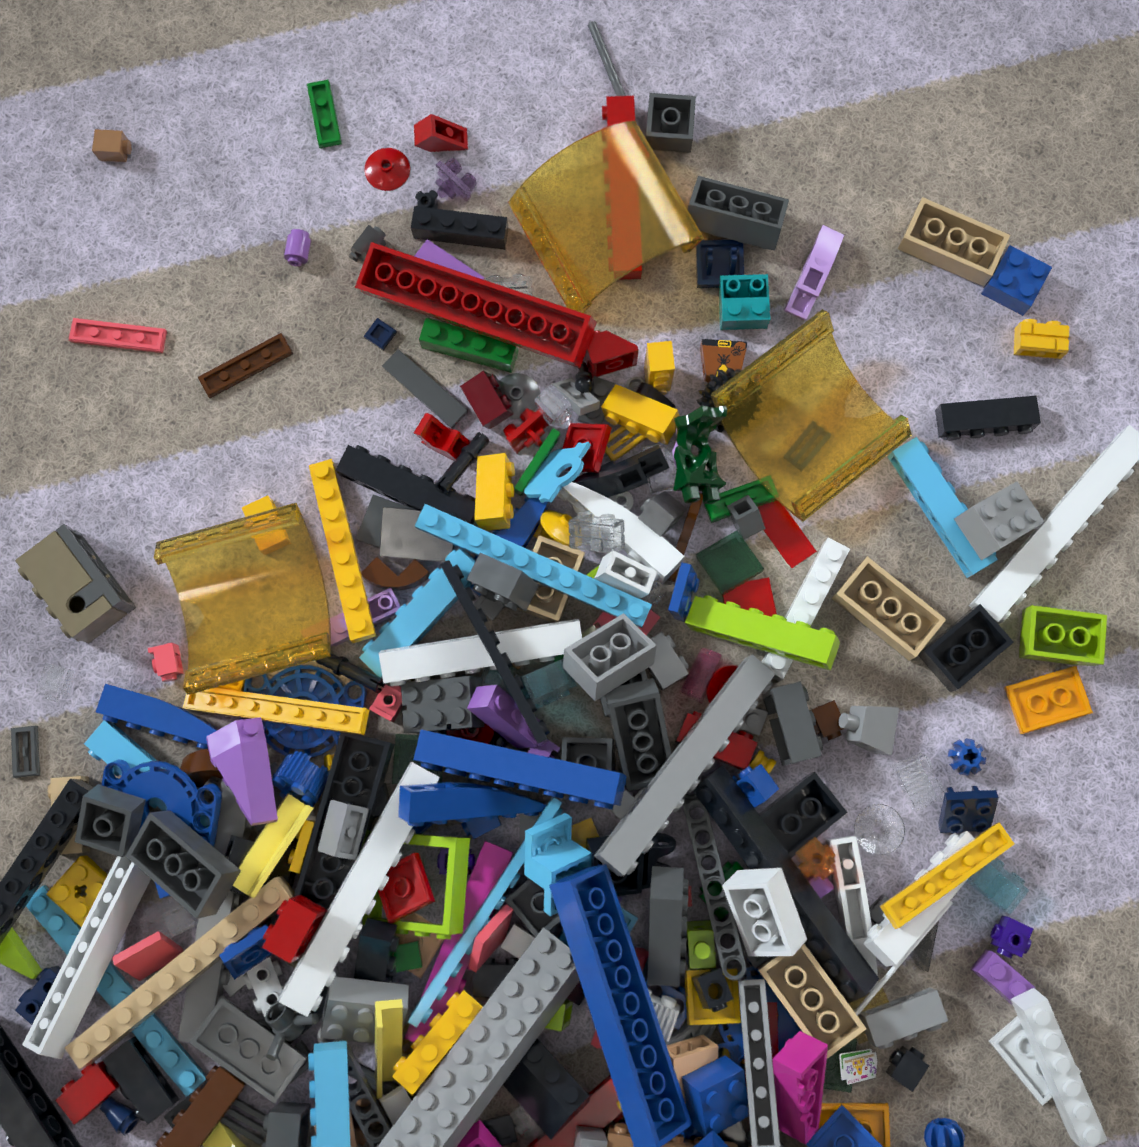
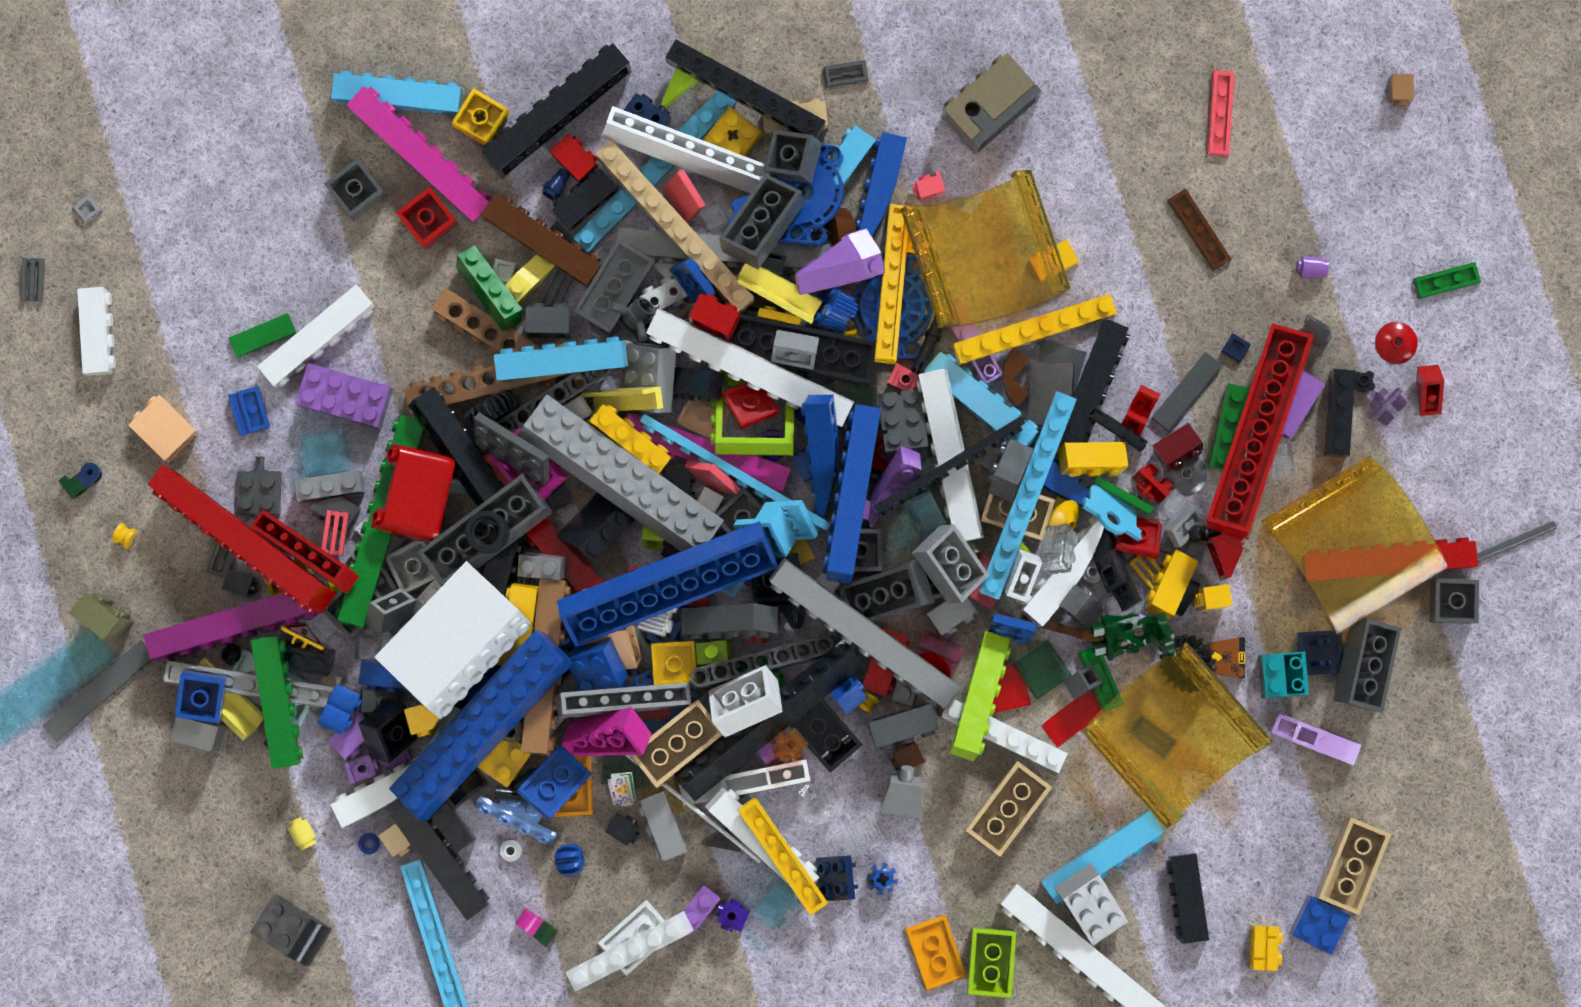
camera: 85 degrees right, 5 degrees up
green tile [393,941,423,972] -> none
black brick [692,968,733,1012] -> none
black brick [918,604,1014,692] -> none

